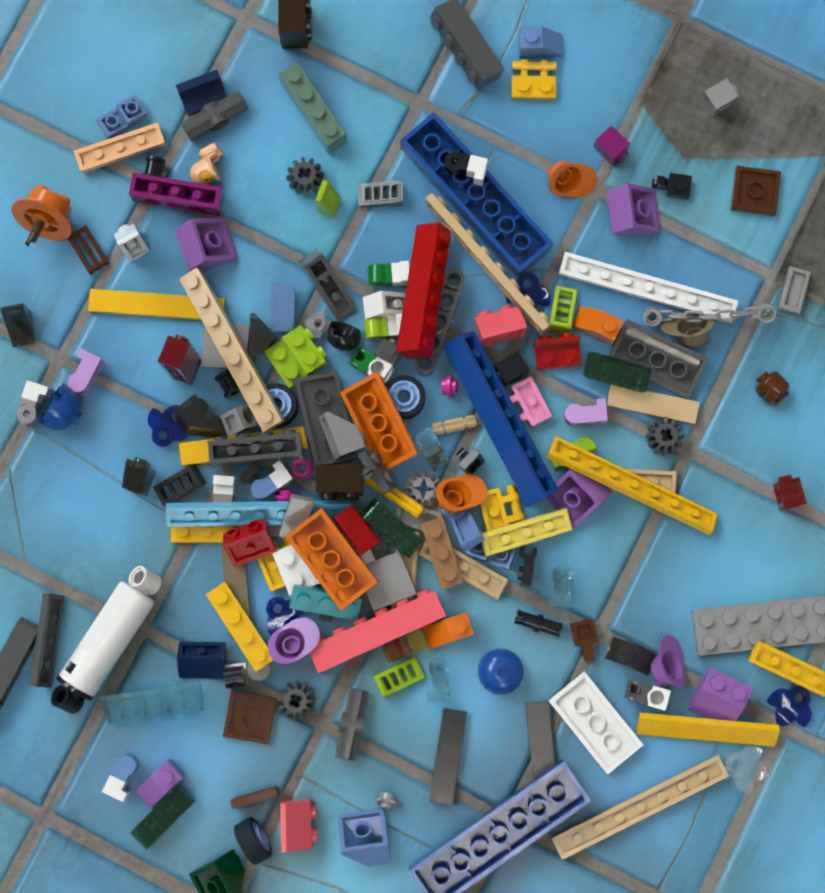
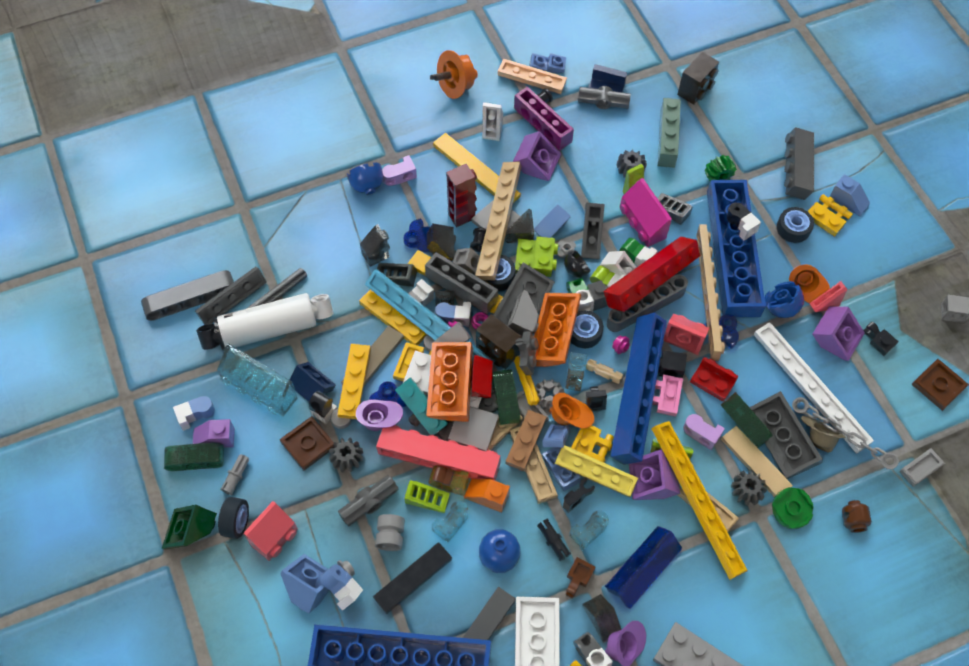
camera: 40 degrees right, 20 degrees down
clear smoke slope [0,303,36,347] -> none
leg [16,380,53,425] -> none
reddish brown tile [67,225,109,275] -> none
light nougat piece [190,142,224,185] -> none
red bracket [223,518,277,567] -> none
reddish brown tile [230,786,279,809] -> none
lime slope [548,285,578,335] -> none
orange slope [572,306,624,346] -> none
magenta brick [593,125,630,165] -> none
clear red brick [773,475,807,511] -> none
none -> light grey axle [220,454,249,495]
none -> dark grey axle [246,268,307,309]
none -> leg [321,564,363,610]
none -> light grey wheel [375,514,405,551]
none -> clear blue panel [605,526,682,609]
none -> dark pink slope [620,178,672,247]
none -> green gear [704,155,737,181]
none -> blue cylinder [765,281,804,318]
none -> green tile [772,487,814,529]
none -> wheel [776,207,814,243]
none -> coral slope [809,281,847,312]

